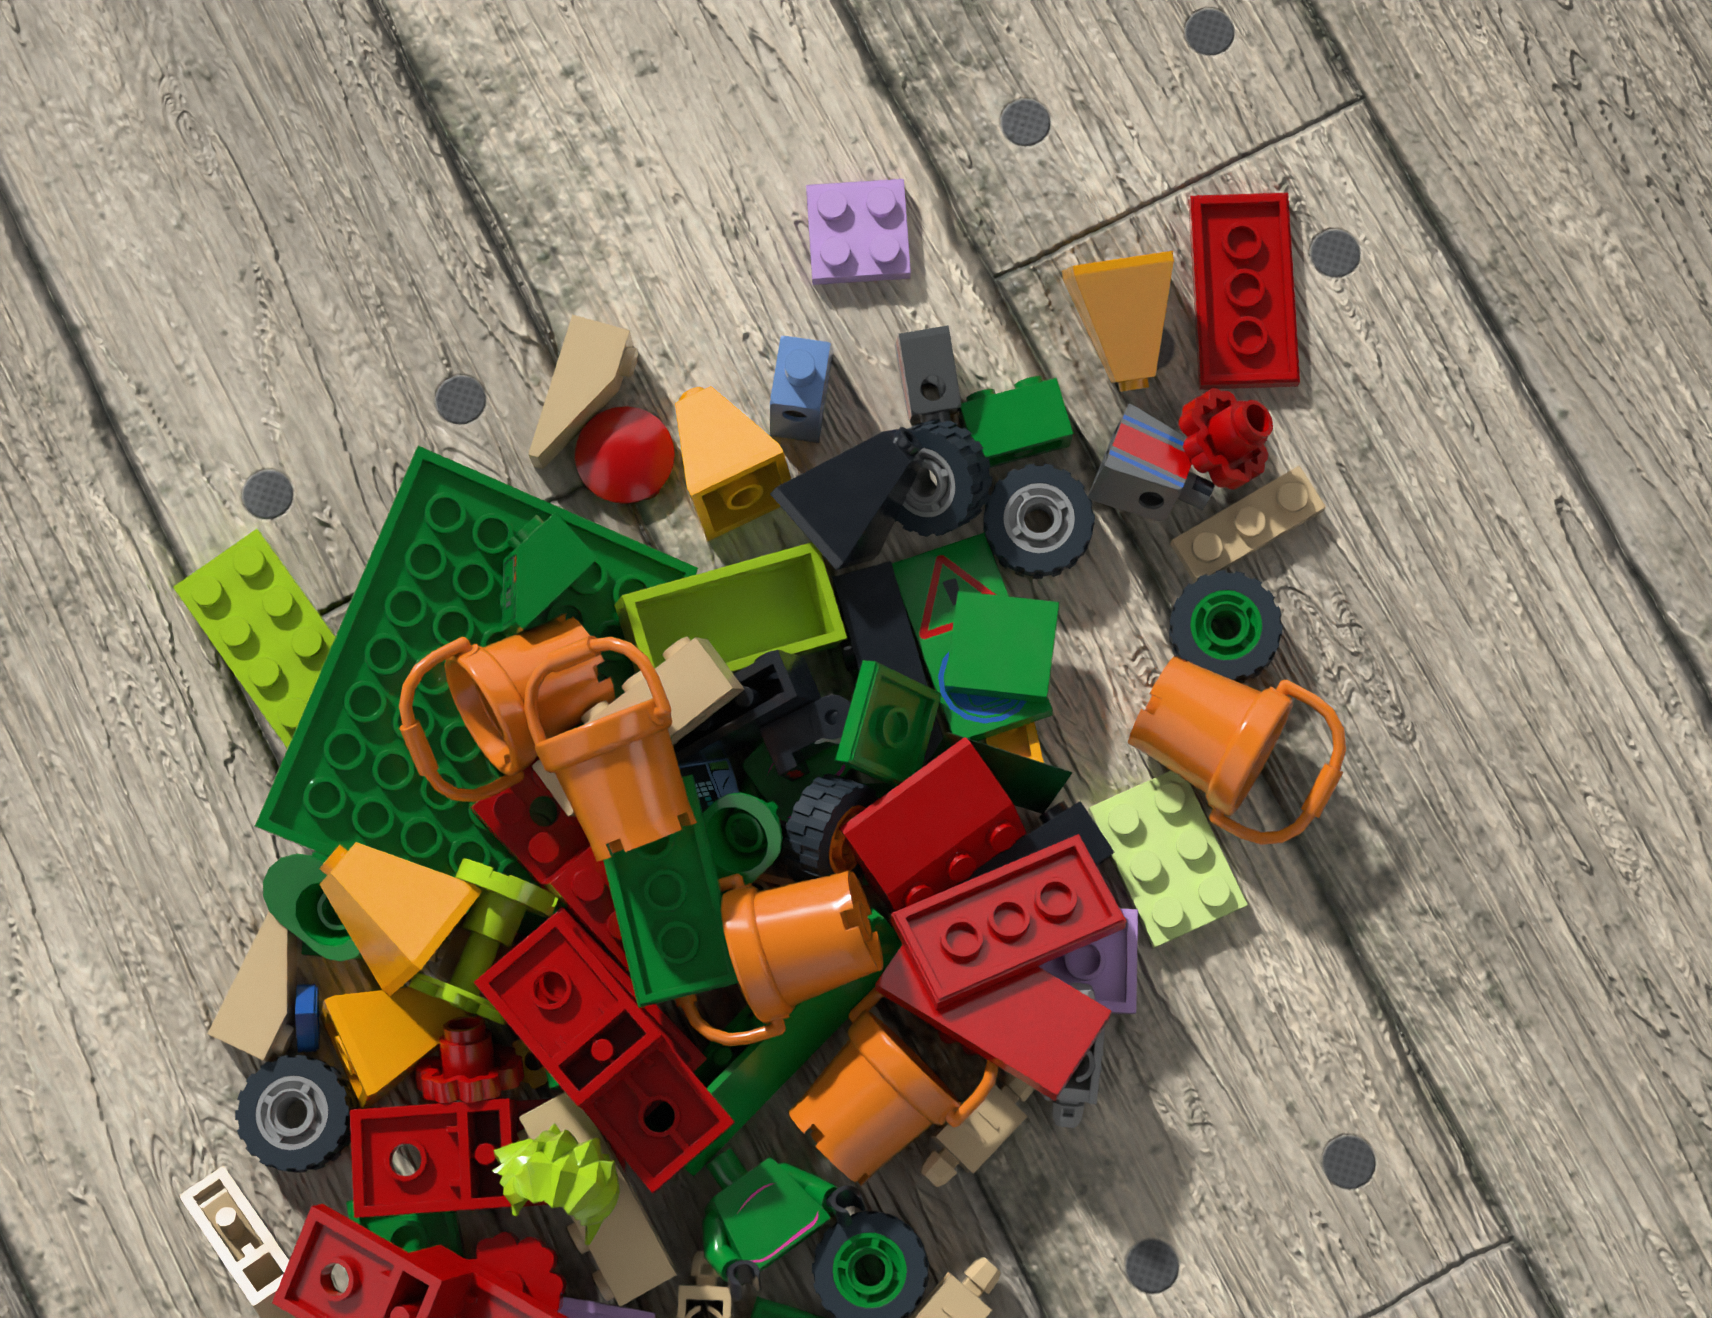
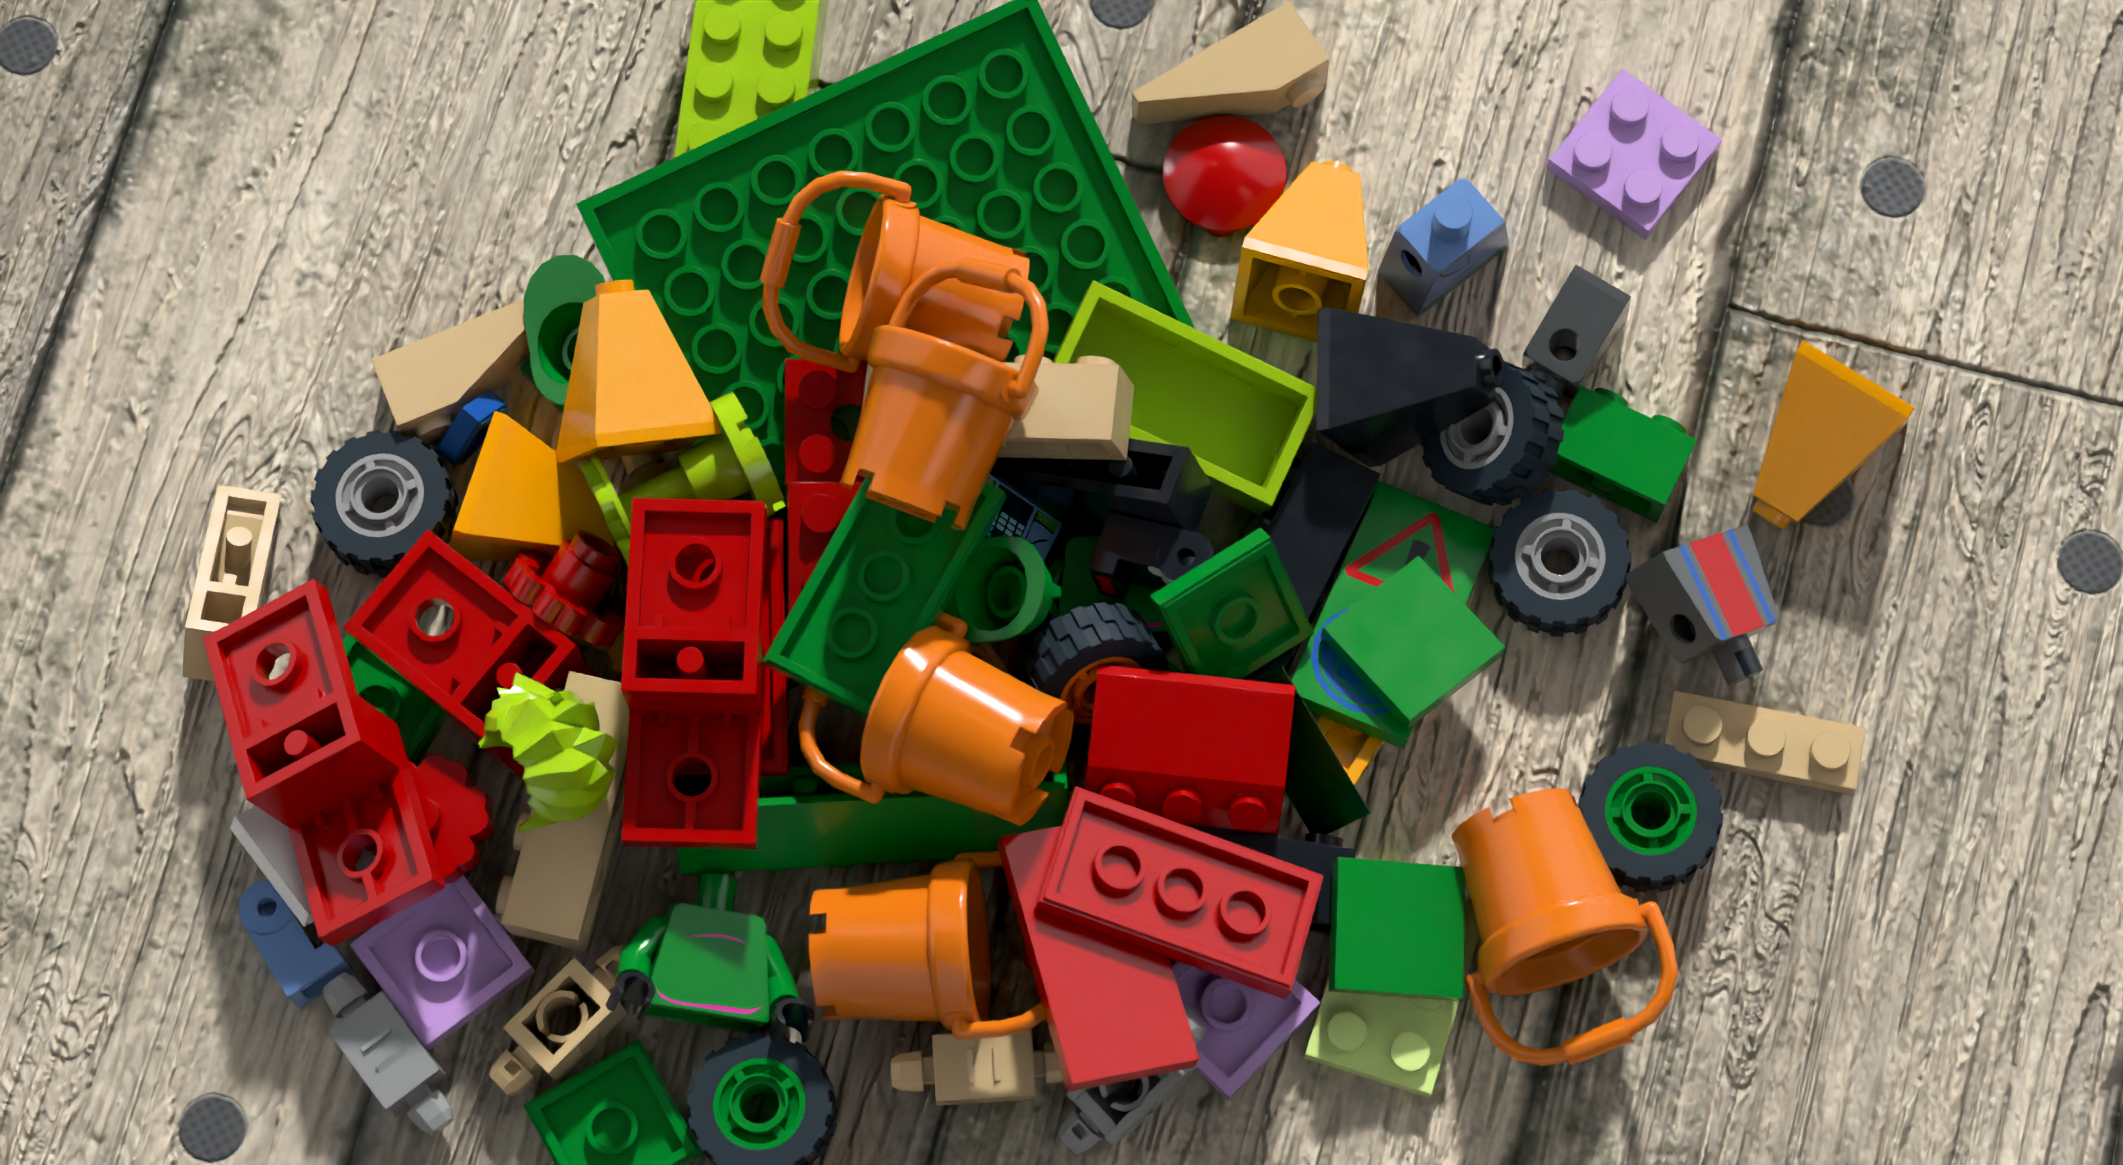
camera: 45 degrees right, 5 degrees down
green slope [502,512,598,638] -> none
red plant [1178,388,1273,490] -> none
red tile [1188,193,1300,390] -> none
none -> green tile [1329,857,1465,1001]

